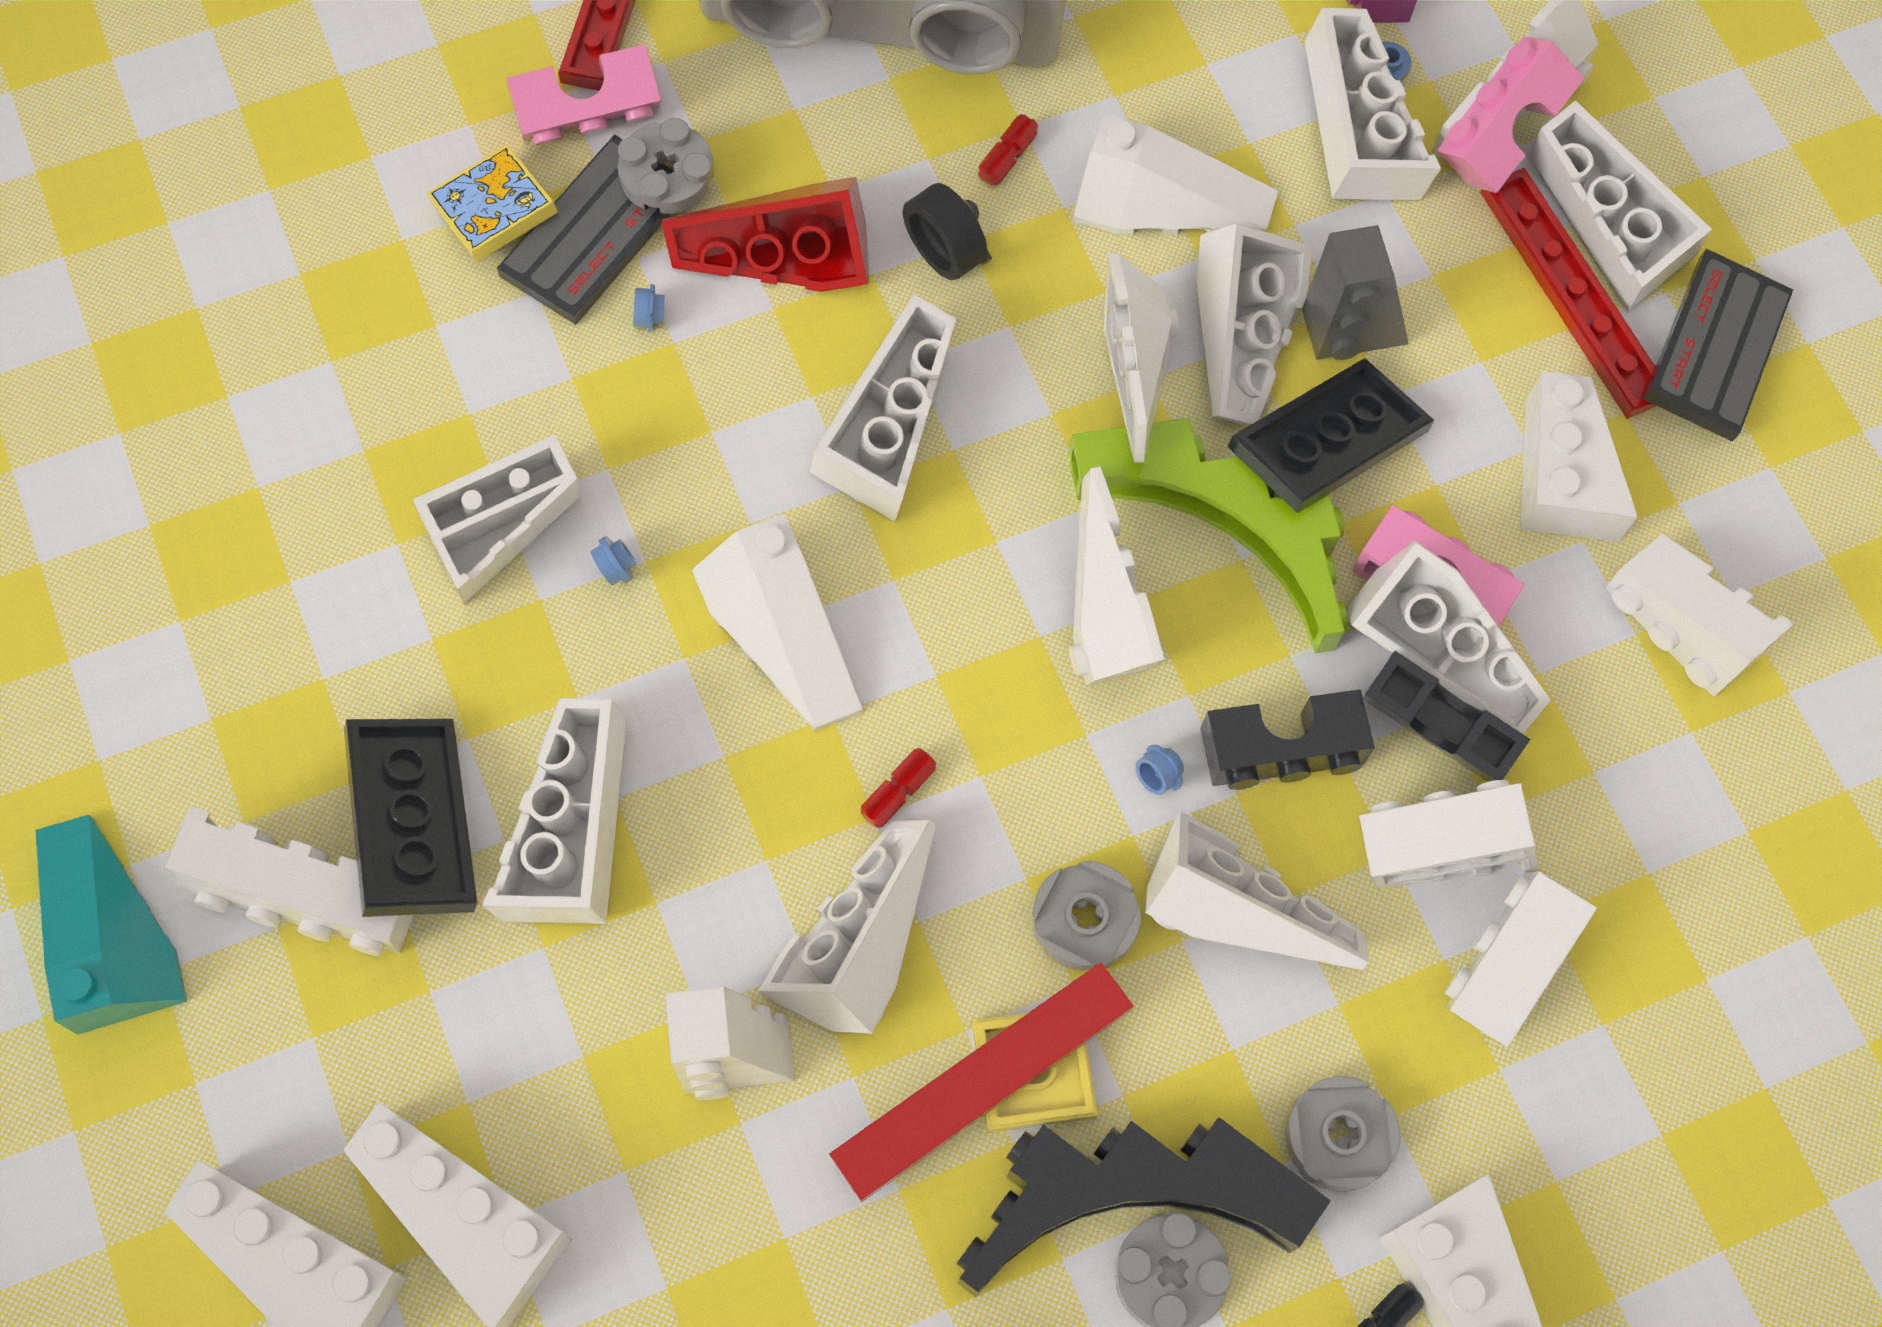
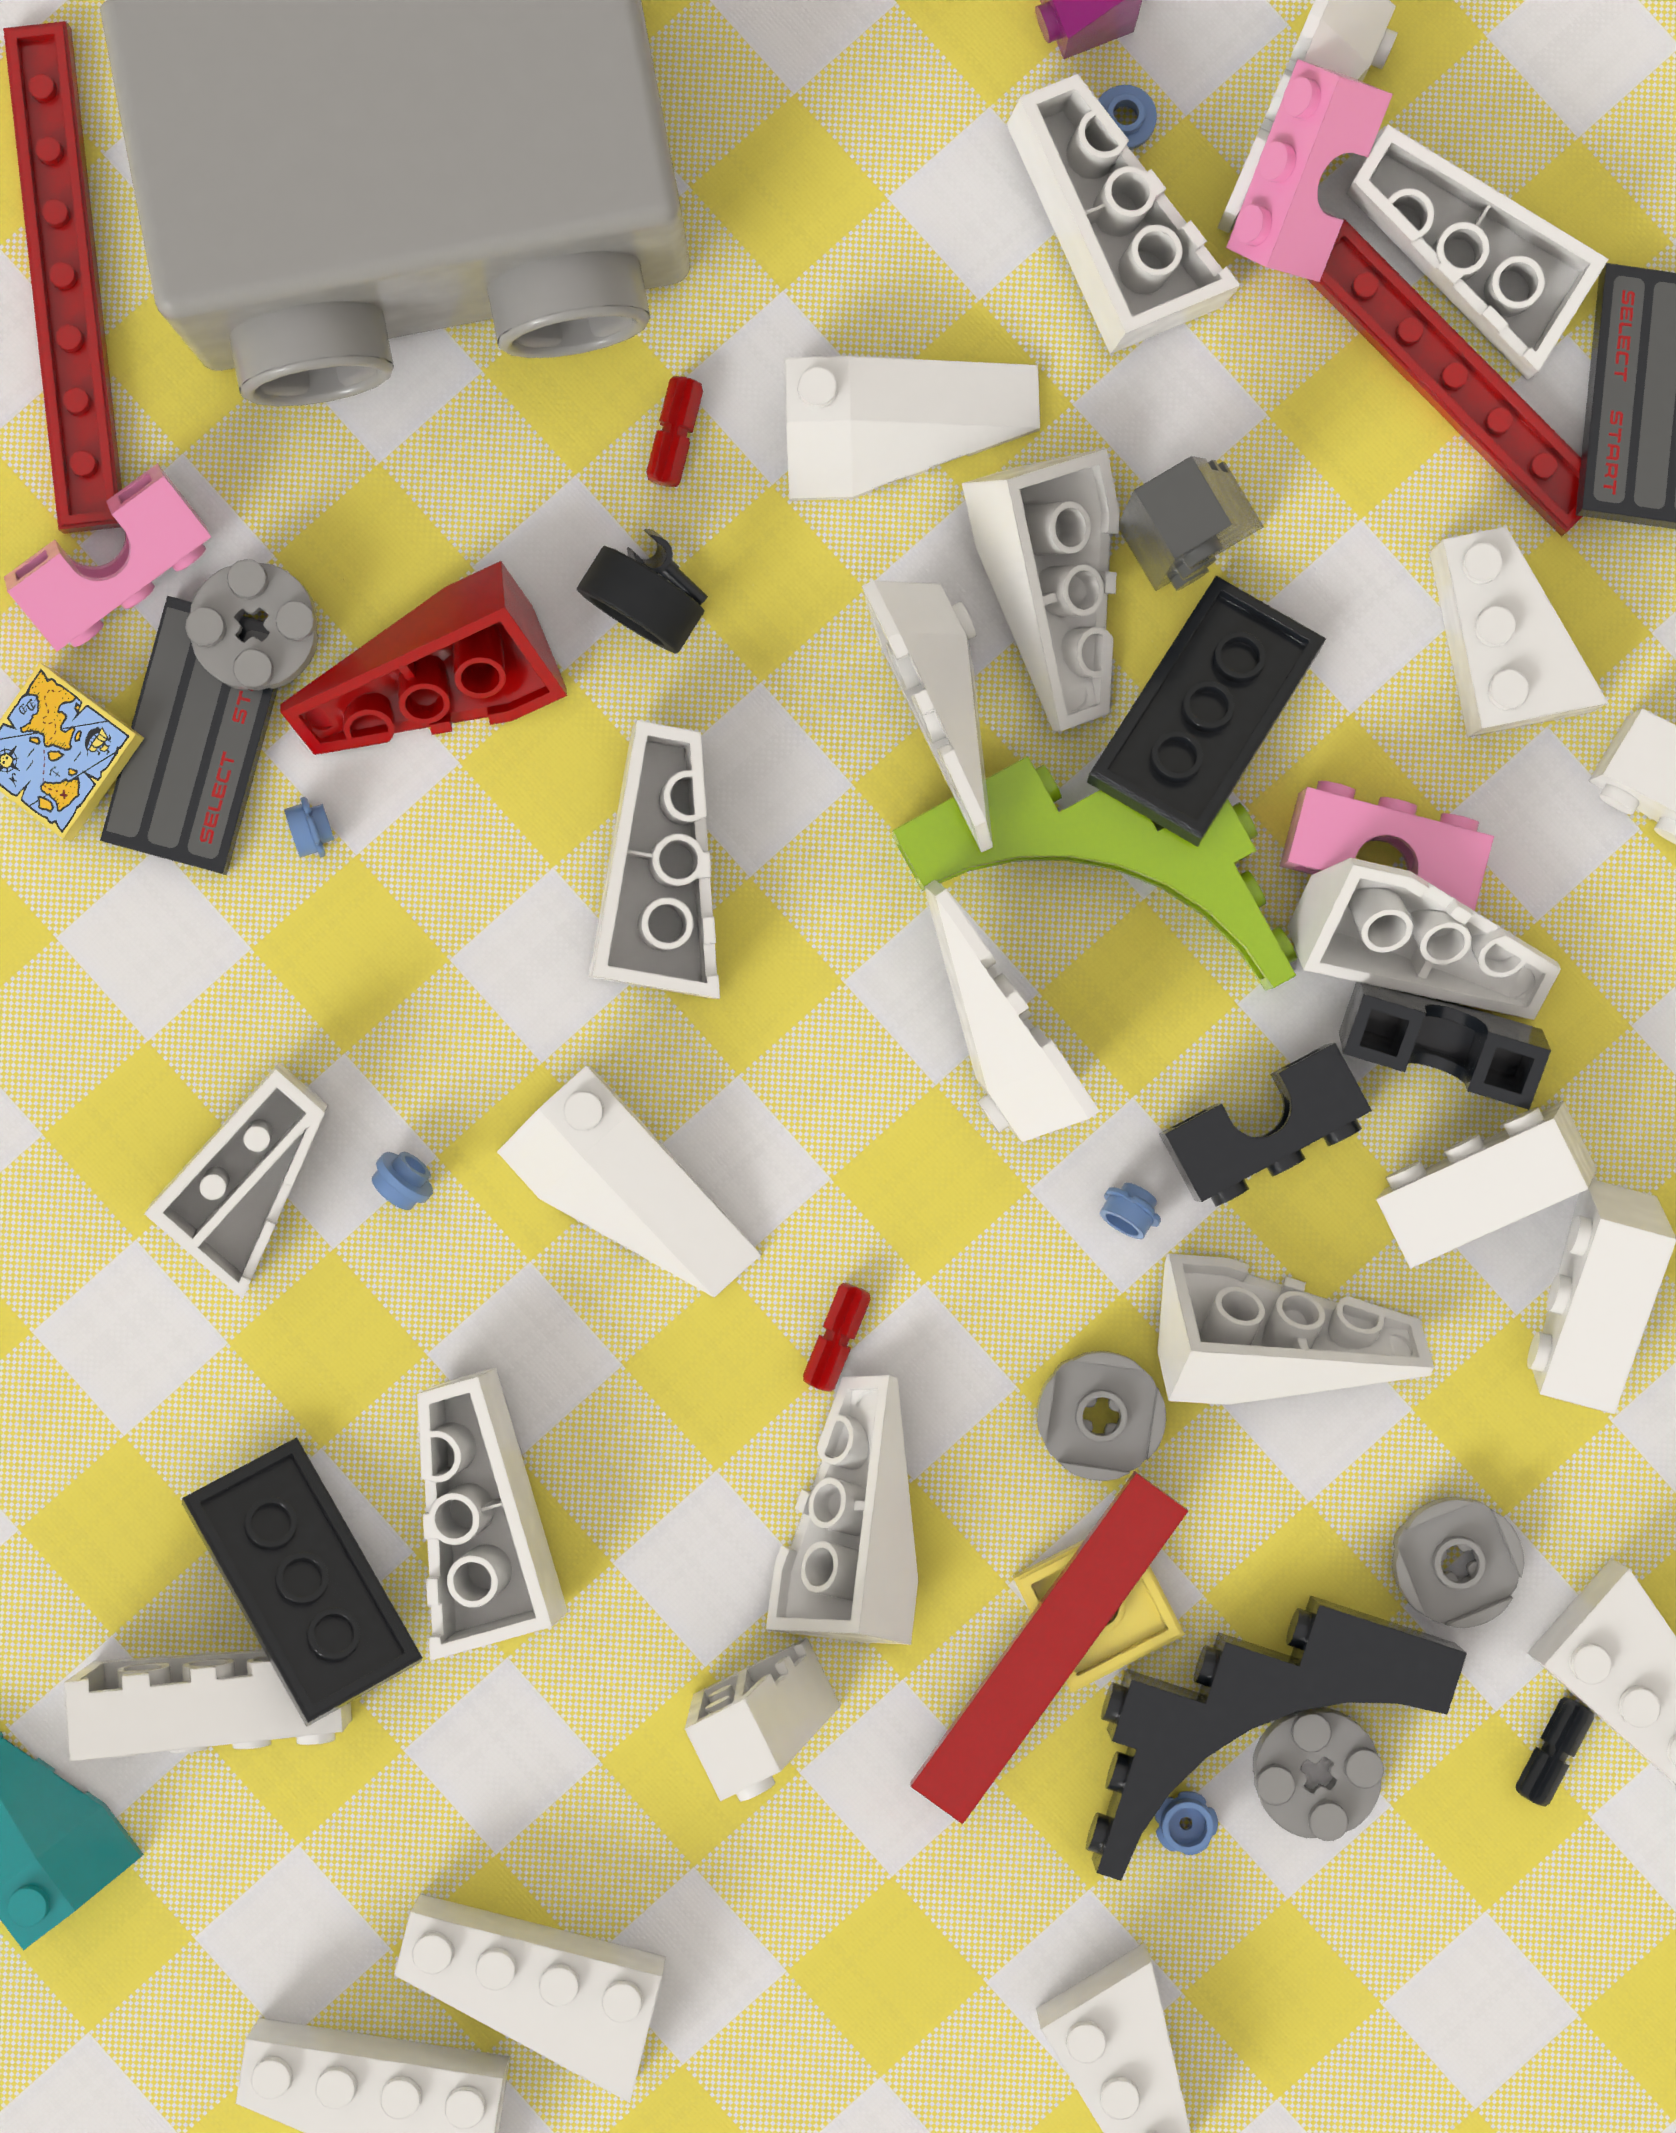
camera: 15 degrees left, 20 degrees up
none -> medium blue plate [1155,1791,1218,1855]

